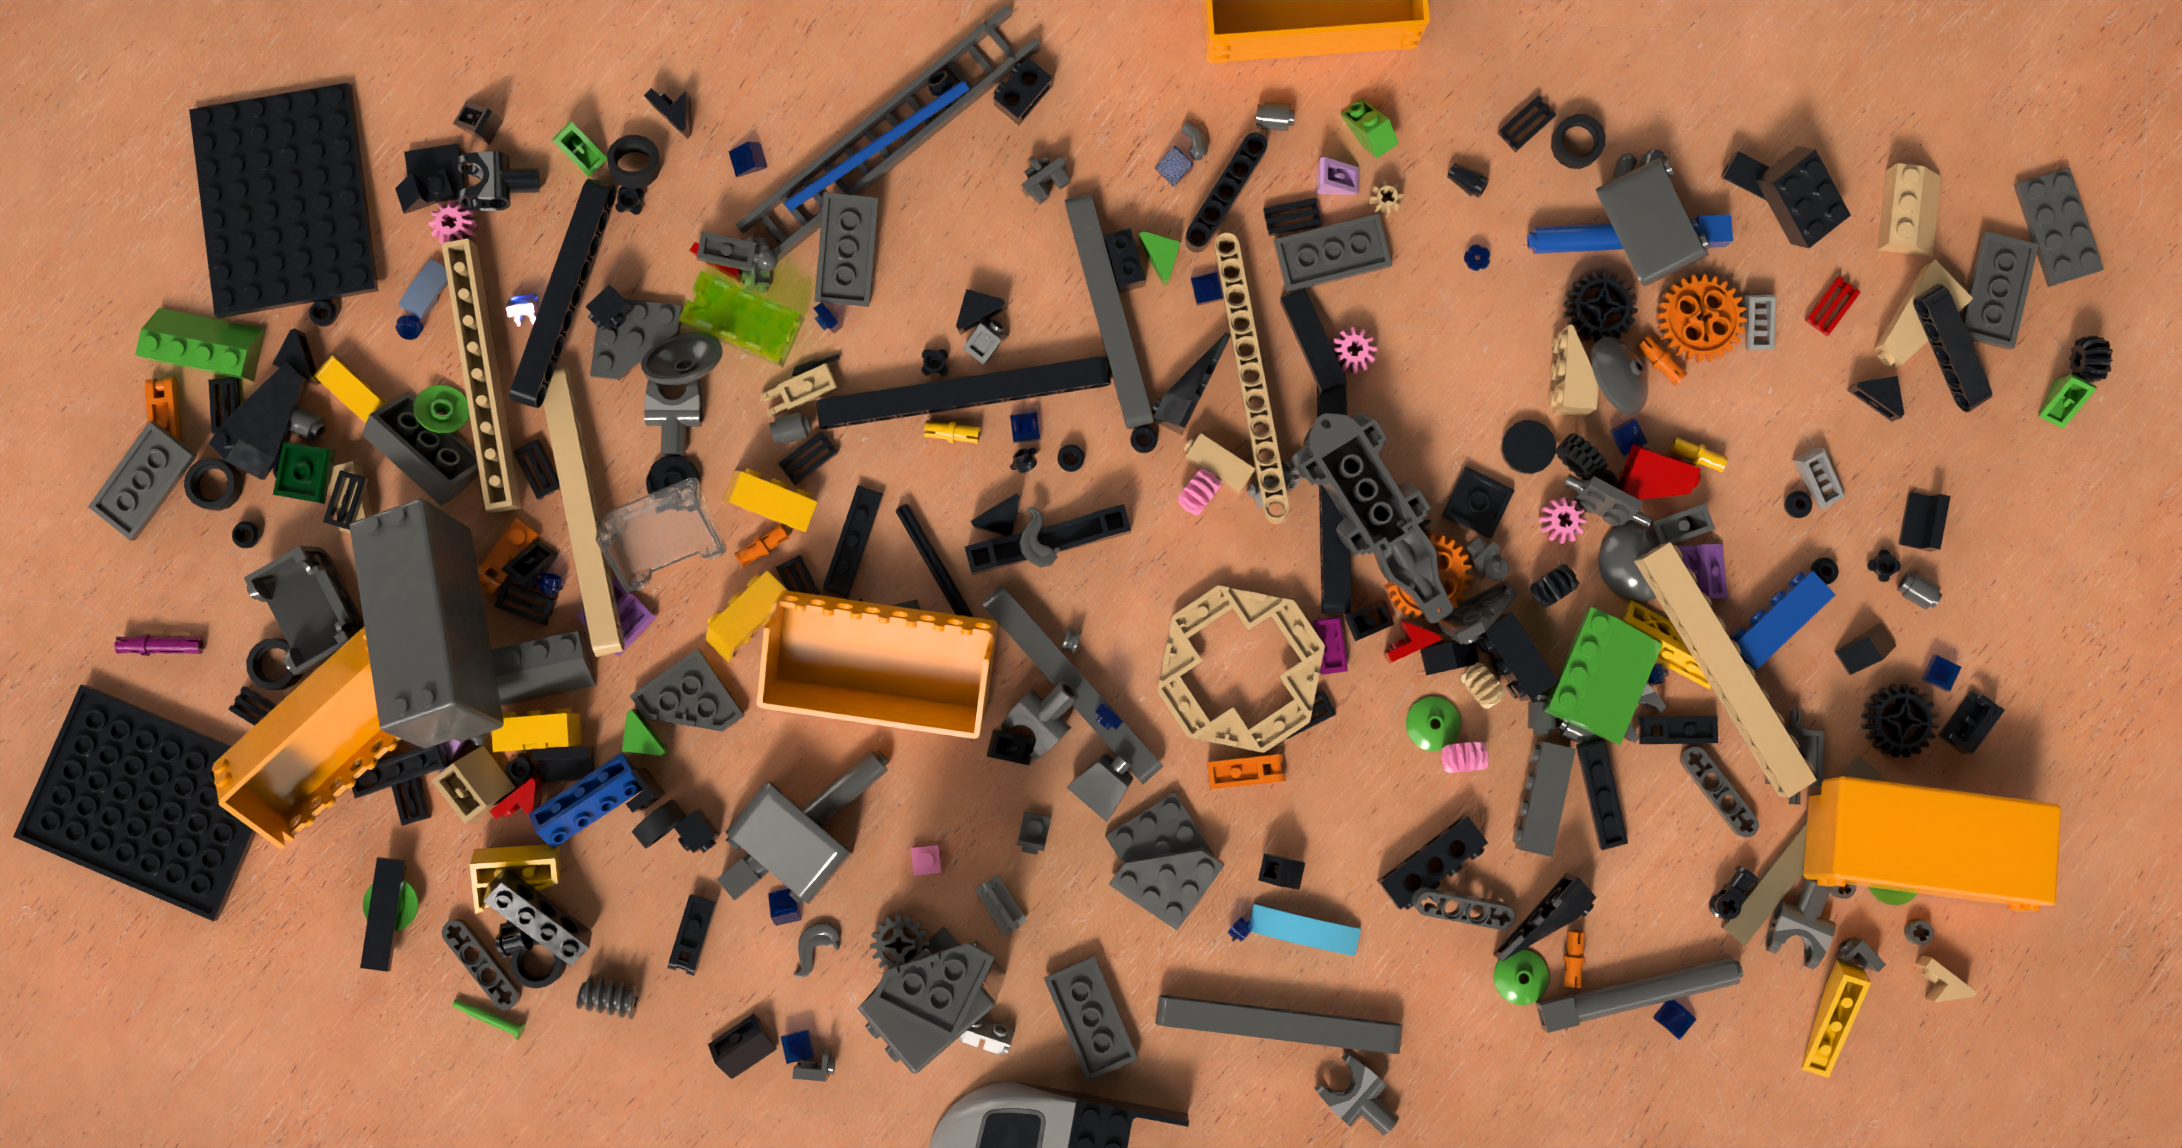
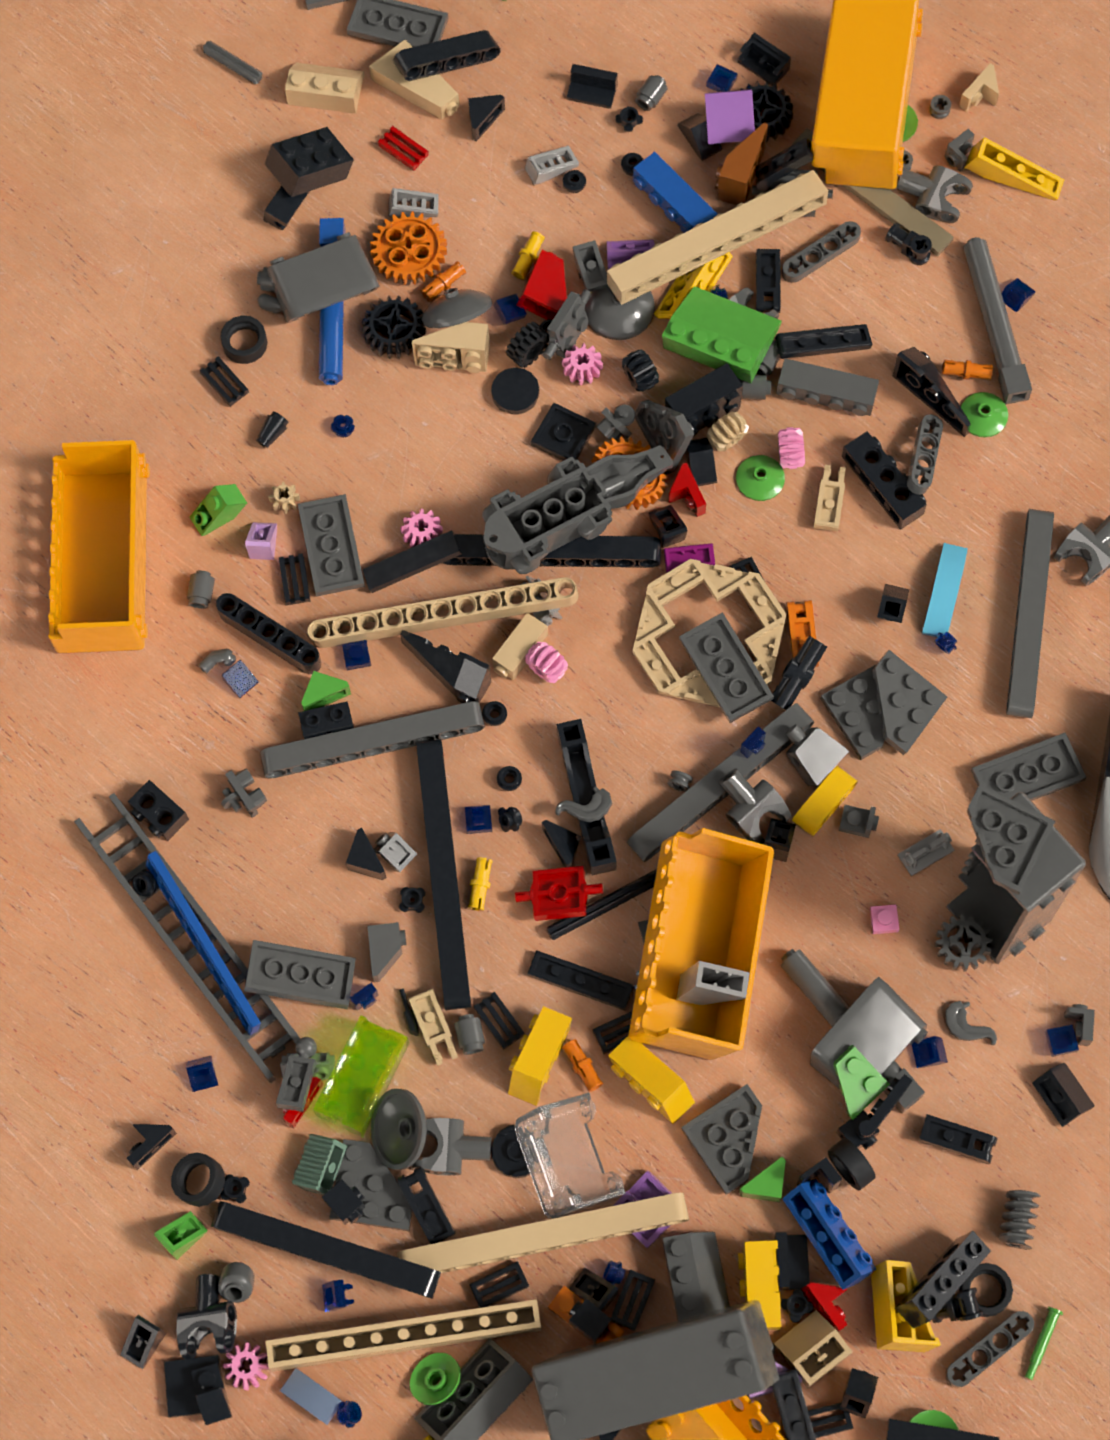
camera: 90 degrees left, 15 degrees down
none -> dark grey axle [203,41,263,84]
none -> dark grey head [218,1262,255,1303]
none -> sand green brick [292,1133,347,1195]
none -> dark grey slope [367,922,407,982]
none -> black plate [397,1166,455,1244]
none -> red plate [515,866,603,921]
none -> black brick [569,1298,612,1344]
none -> light grey slope [676,961,749,1005]
none -> dark grey plate [679,612,774,723]
none -> medium lavender slope [705,90,755,144]
none -> dark orange slope [715,123,768,205]
none -> black plate [755,138,813,191]
none -> black piece [771,635,827,710]
none -> yellow beam [792,766,858,837]
none -> tan hinge [814,464,846,532]
none -> wing [833,1045,890,1120]
none -> black brick [839,1368,879,1418]
none -> black plate [856,1074,913,1141]

